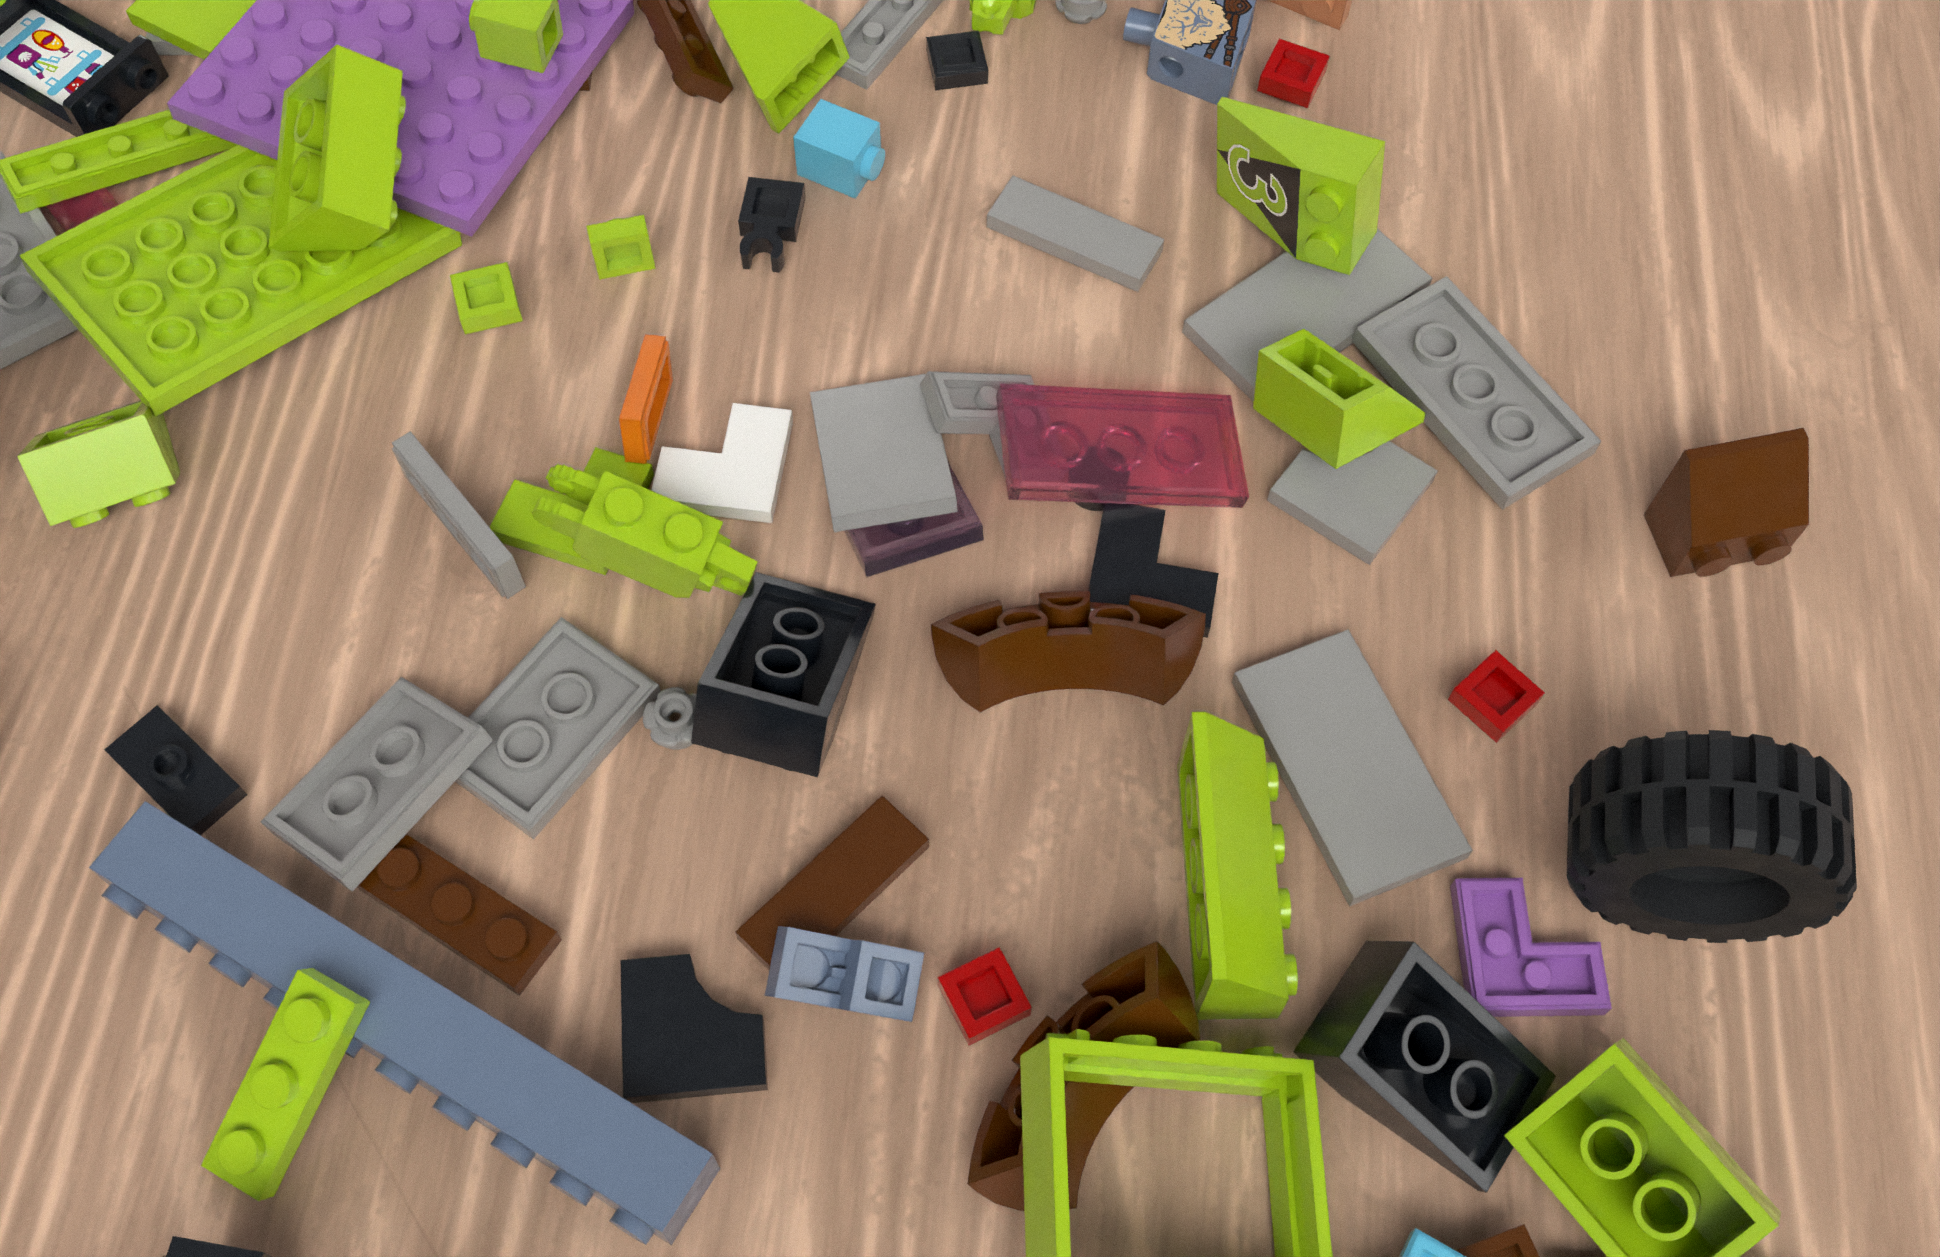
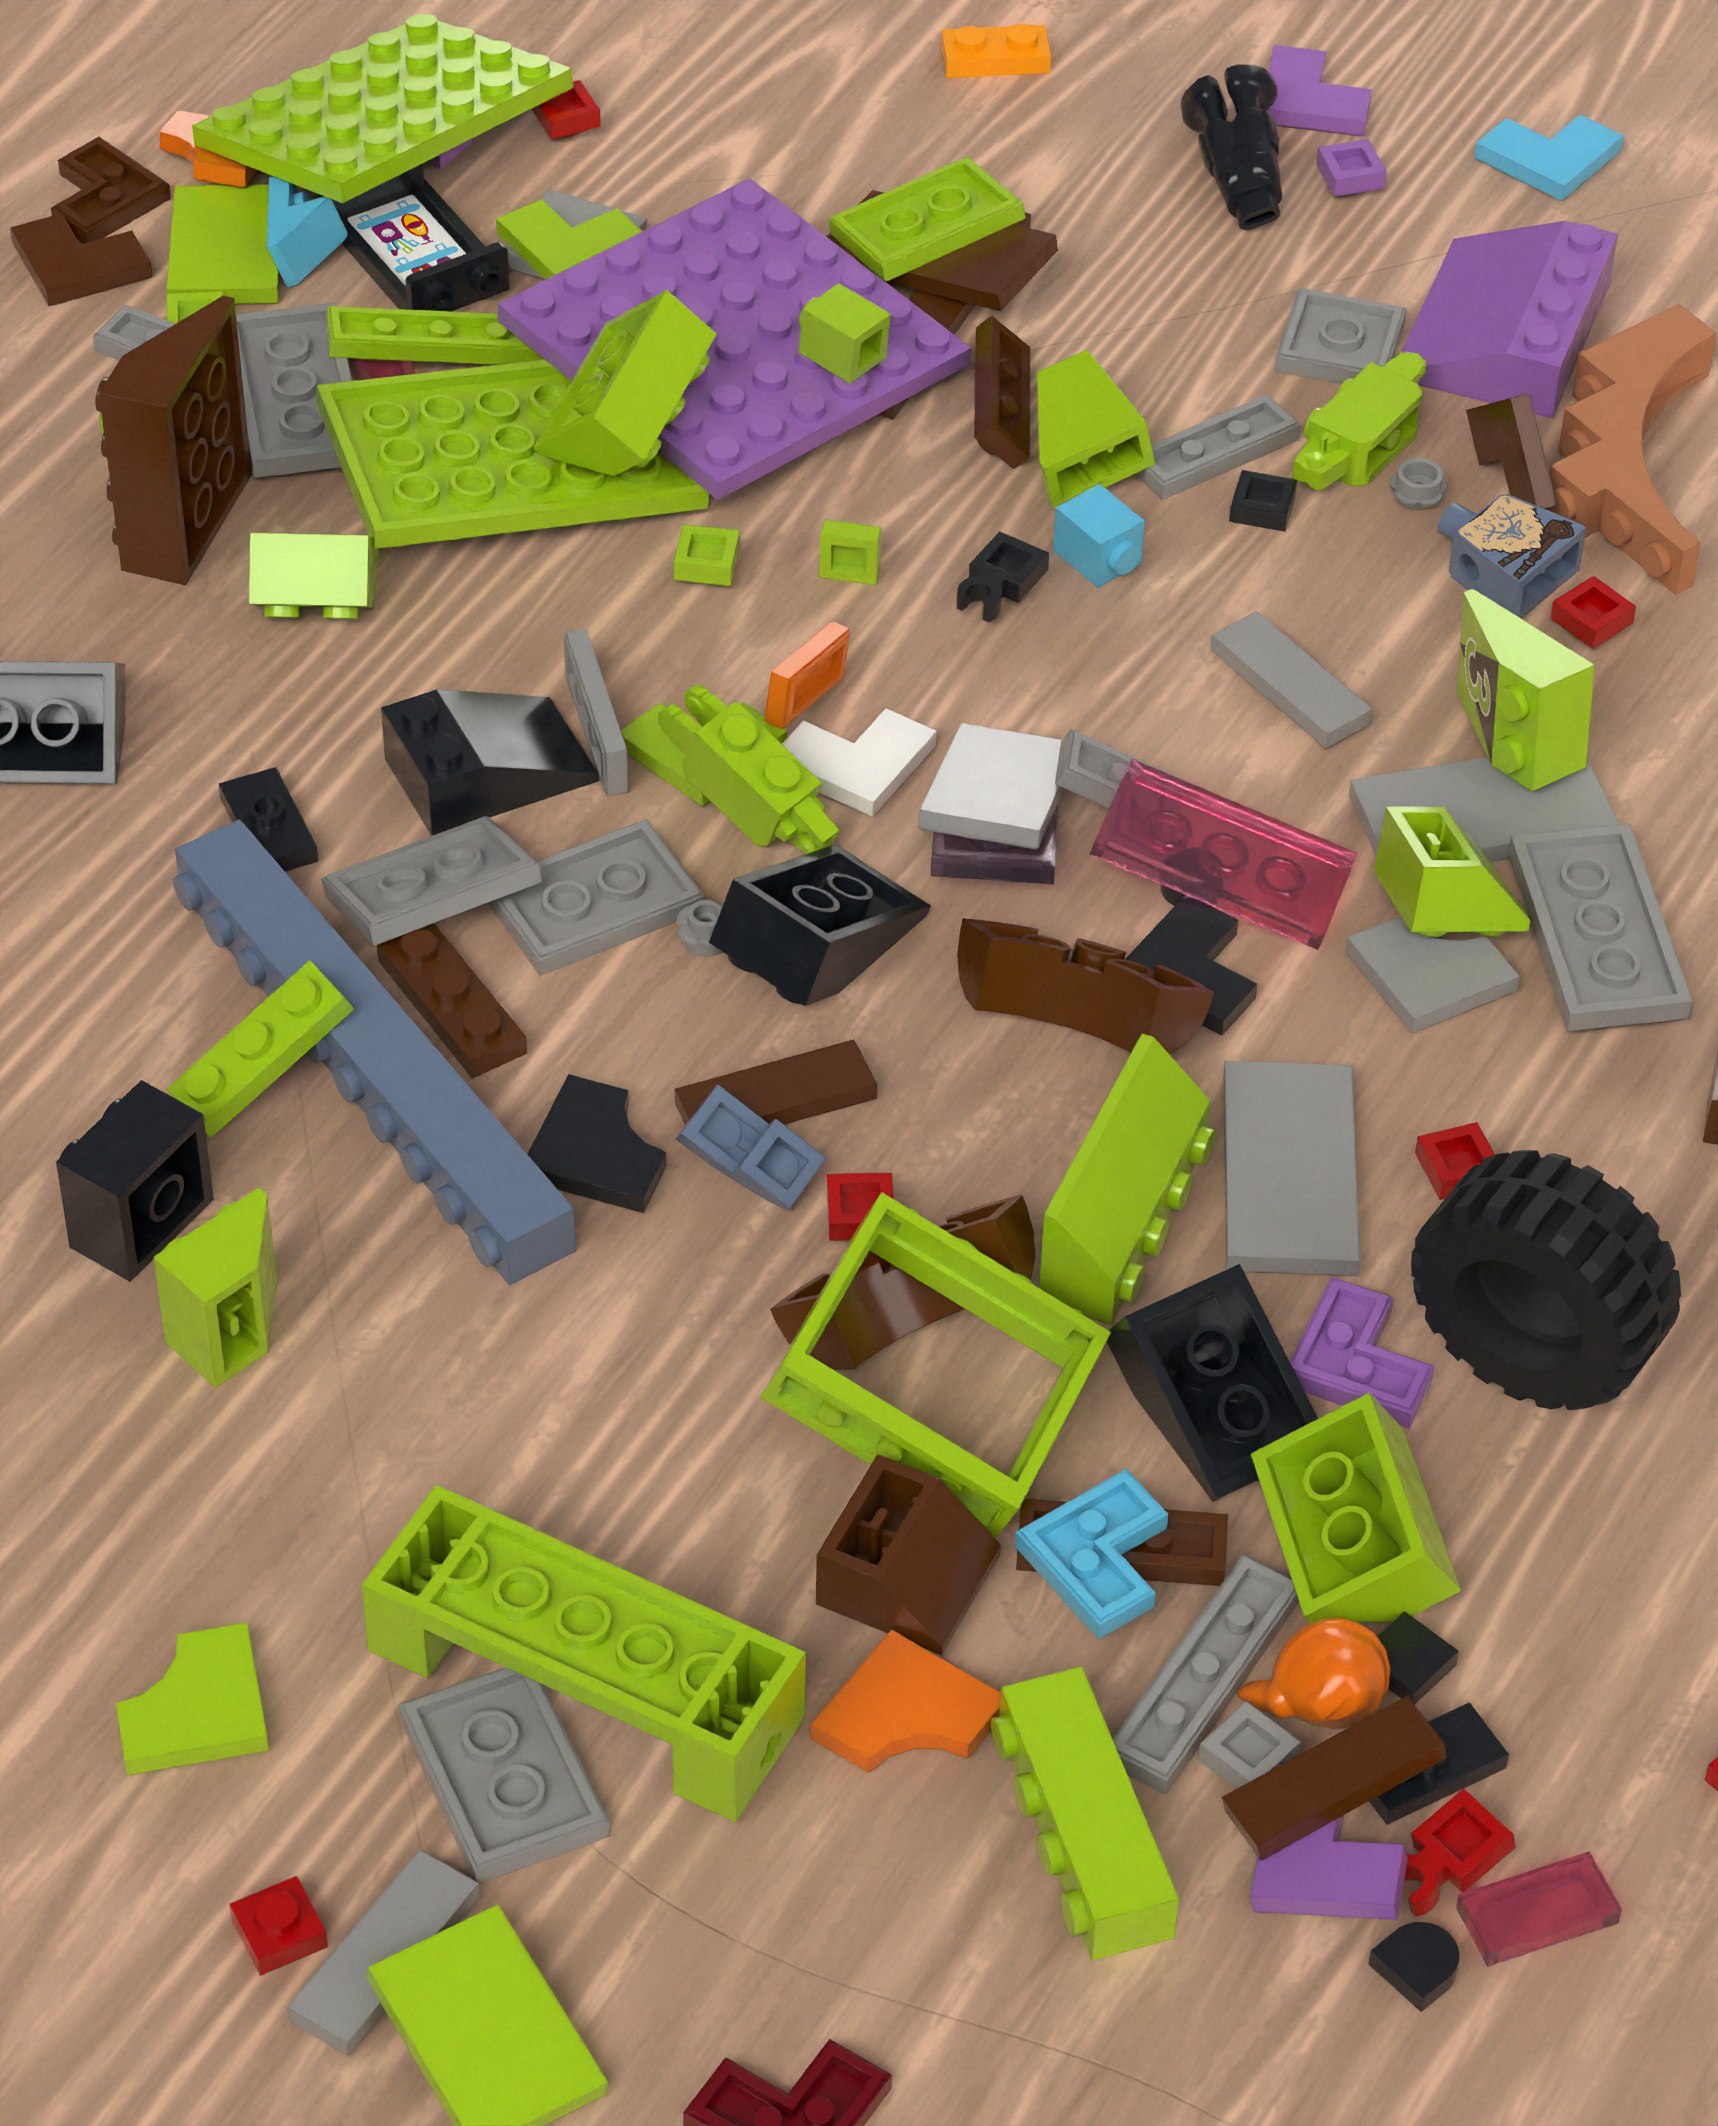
camera: 25 degrees right, 15 degrees down
none -> black slope [381,689,599,836]

